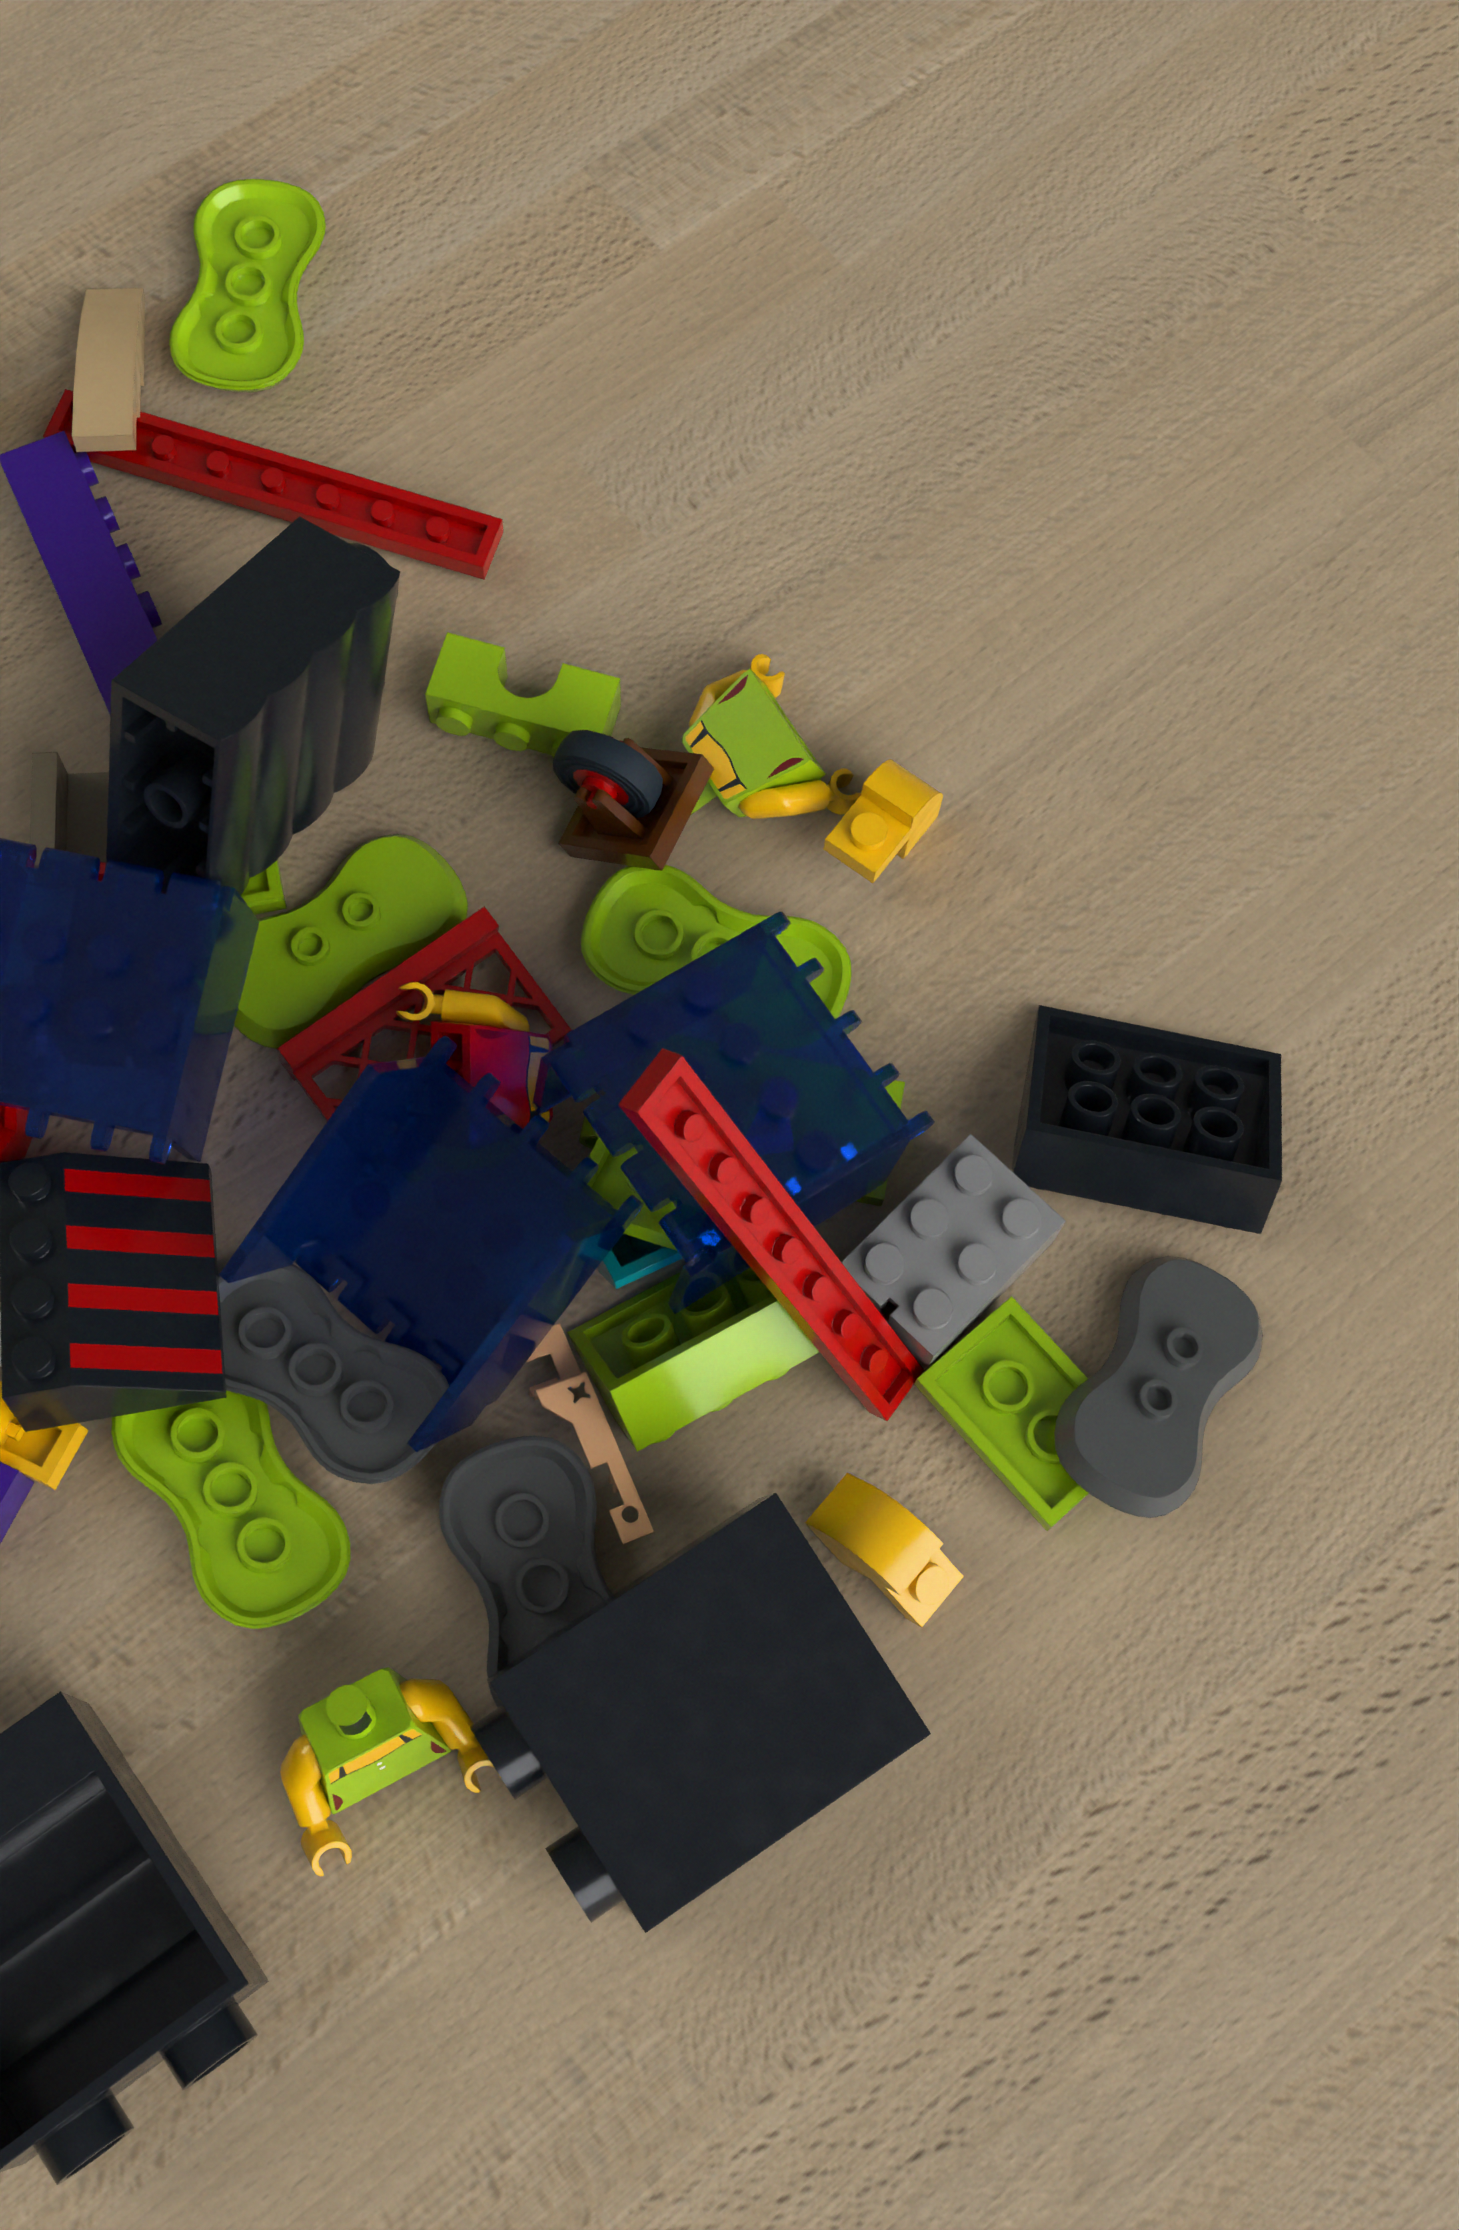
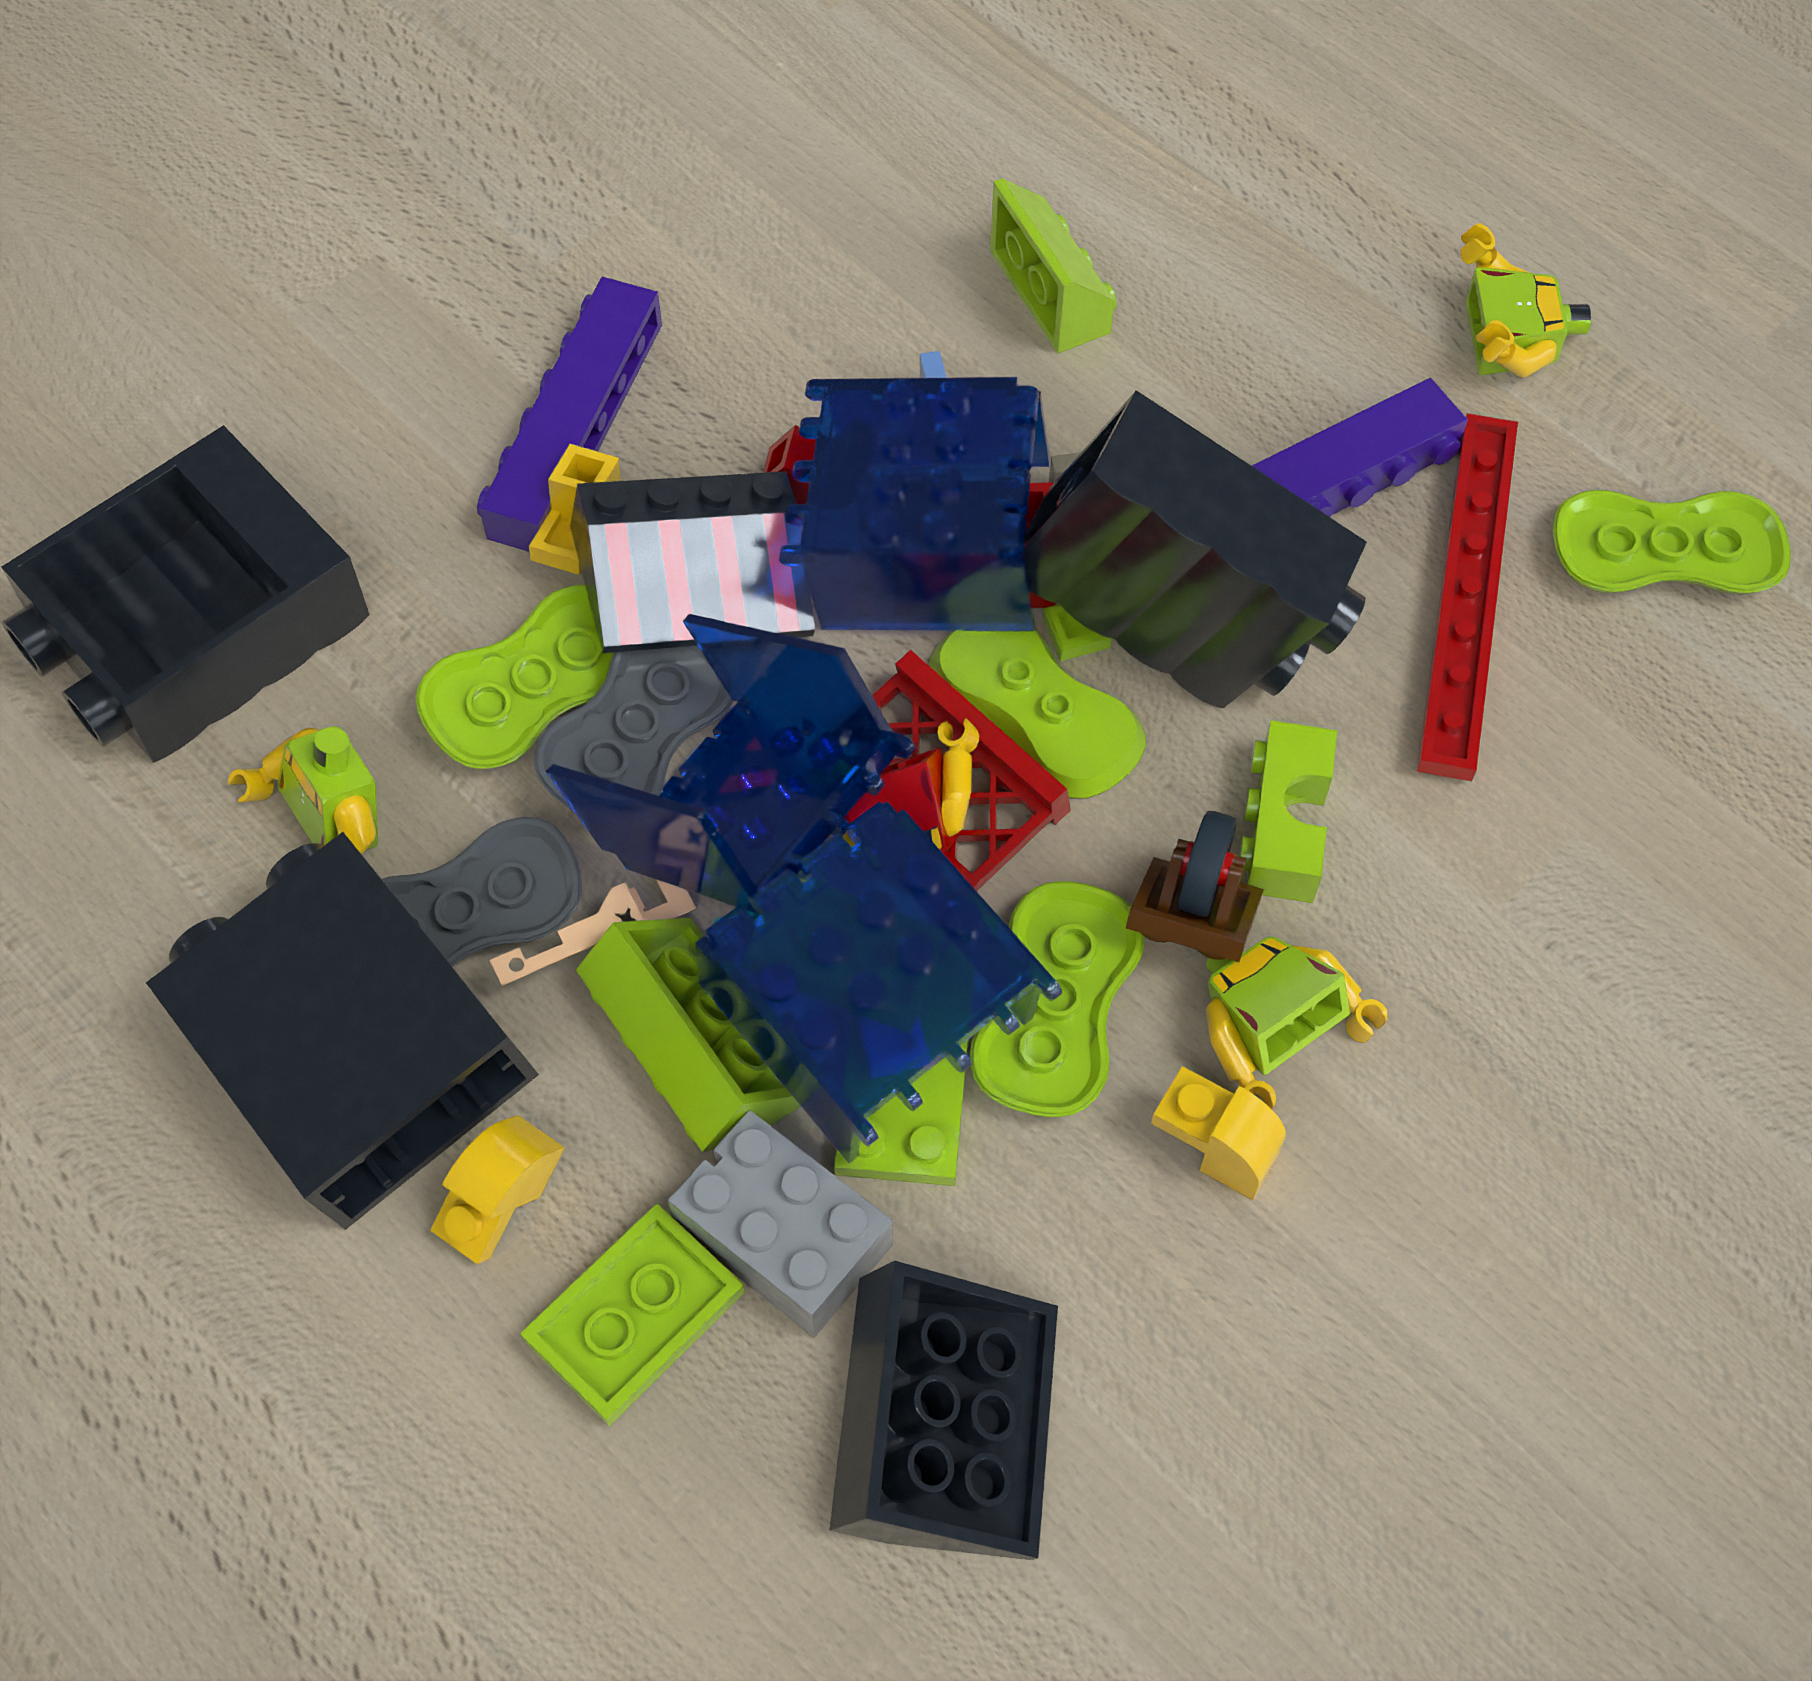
camera: 90 degrees right, 10 degrees down
tan slope [72,288,145,452] -> none
red plate [618,1048,924,1421] -> none
dark grey plate [1054,1256,1263,1518] -> none

